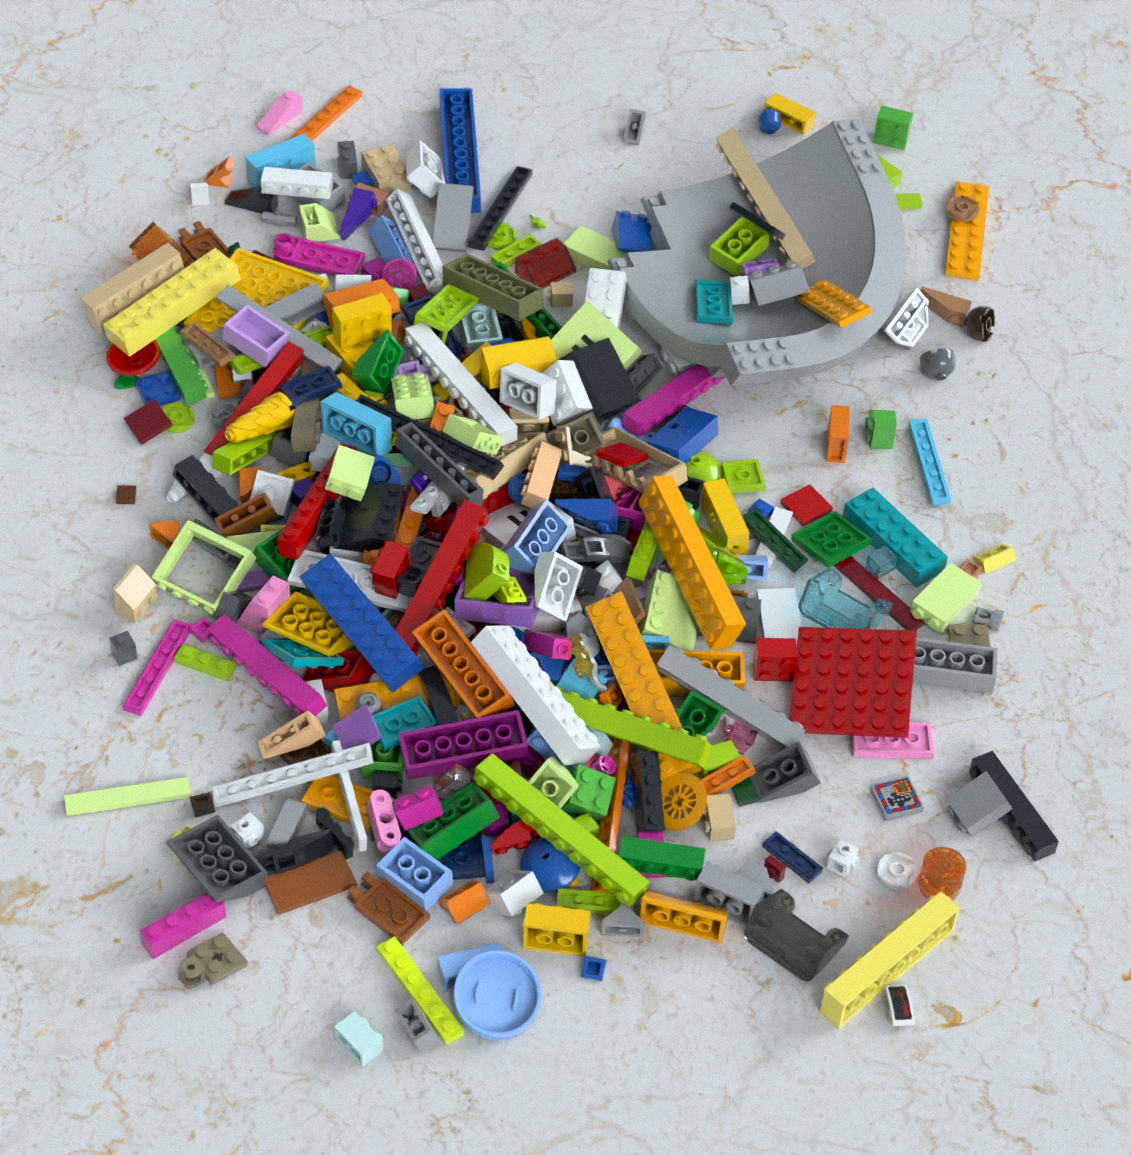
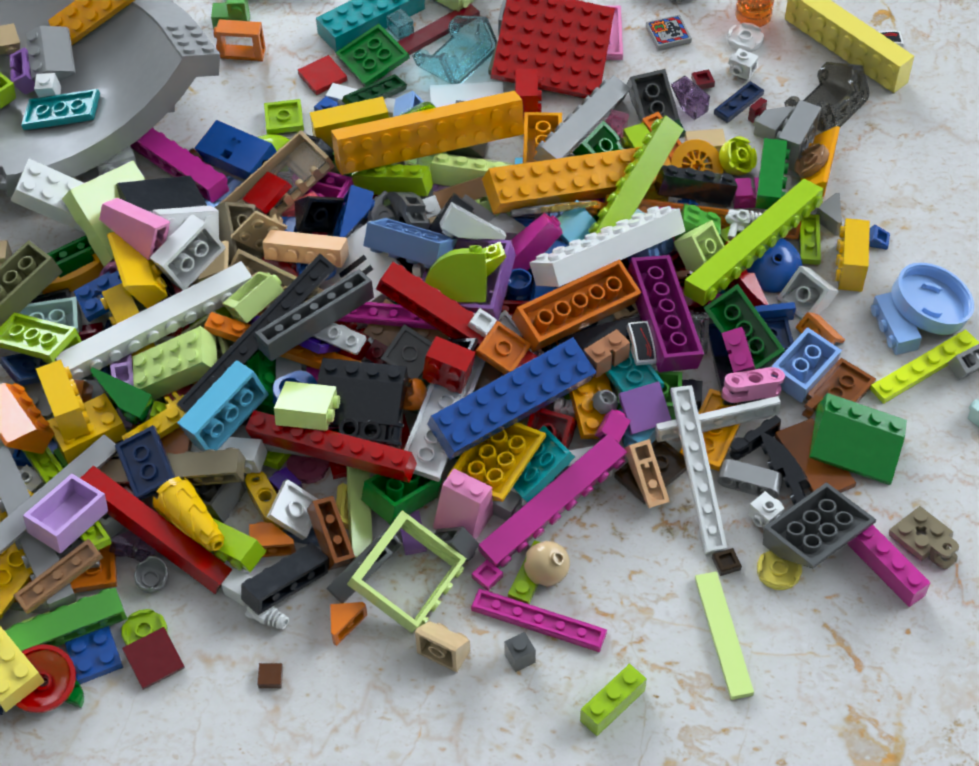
camera: 85 degrees left, 5 degrees up
none -> bright pink slope [99,198,170,260]
none -> white tile [467,308,497,338]
none -> orange tile [475,321,532,374]
none -> tan cylinder [524,541,570,587]
none -> lime brick [580,663,647,736]
none -> nougat piece [584,329,630,378]
none -> dark pink brick [595,409,631,443]
none -> slope [626,321,657,365]
none -> clear purple slope [671,76,710,120]
none -> dark red plate [691,69,715,91]
none -> neon yellow cylinder [719,136,757,176]
none -> white piece [725,209,763,240]
none -> medium nougat tile [794,143,829,178]
none -> green slope [809,393,907,485]

